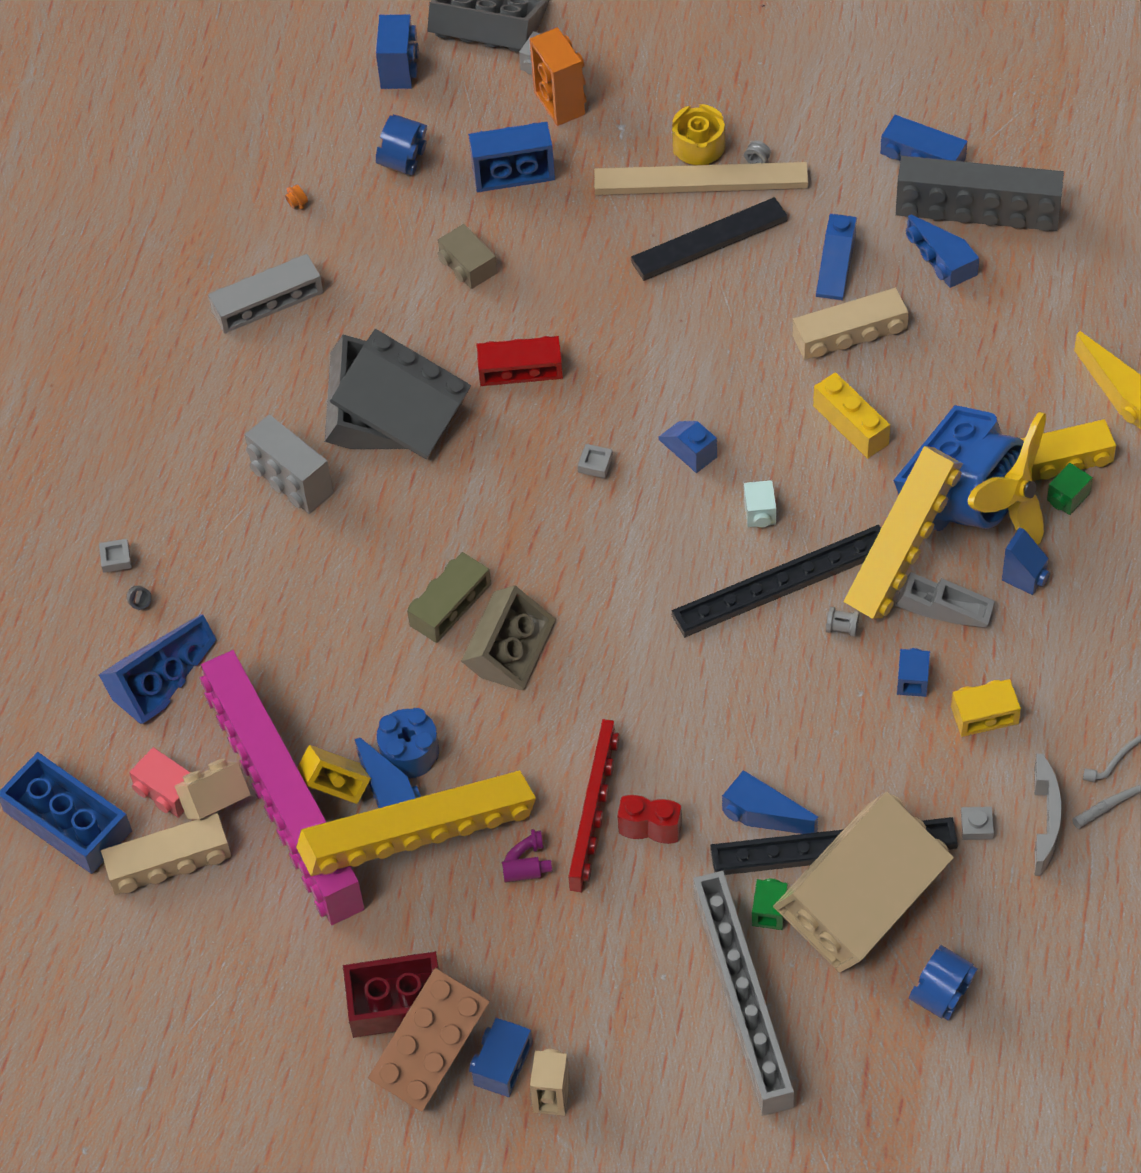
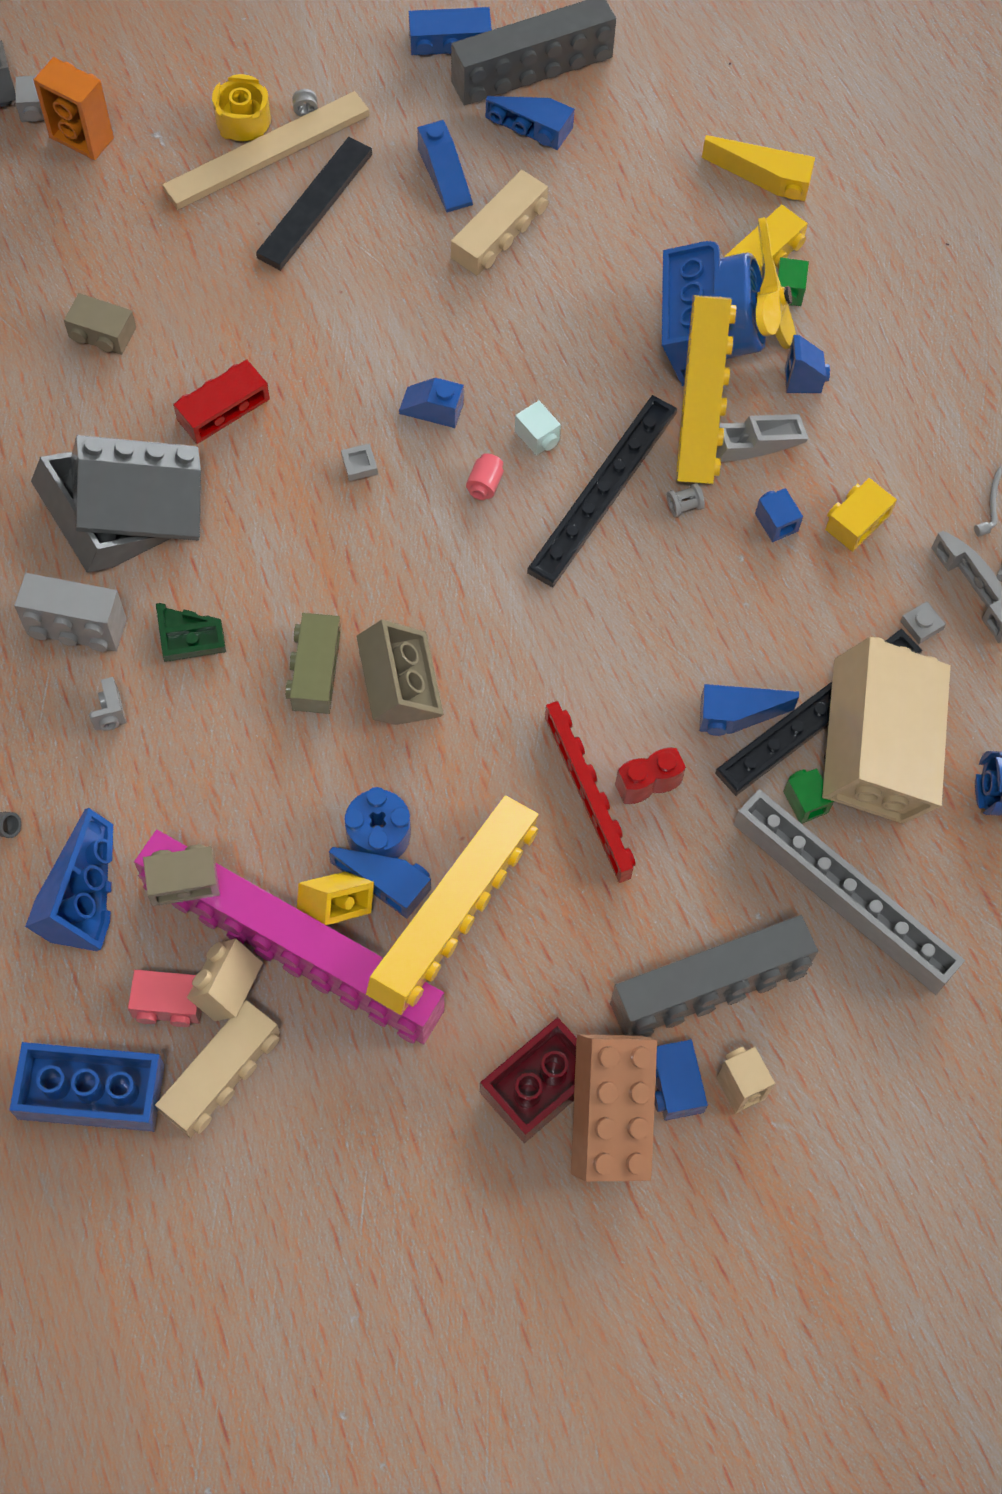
camera: 40 degrees left, 10 degrees up
blue brick [468,122,555,193] -> none
magenta plant [502,829,553,883] -> none
yellow brick [813,372,890,459] -> none
none -> light grey bracket [89,677,127,731]
none -> dark tan brick [143,844,220,906]
none -> dark green wing [156,603,226,662]
none -> coral brick [466,453,504,500]
none -> dark grey brick [610,915,818,1037]

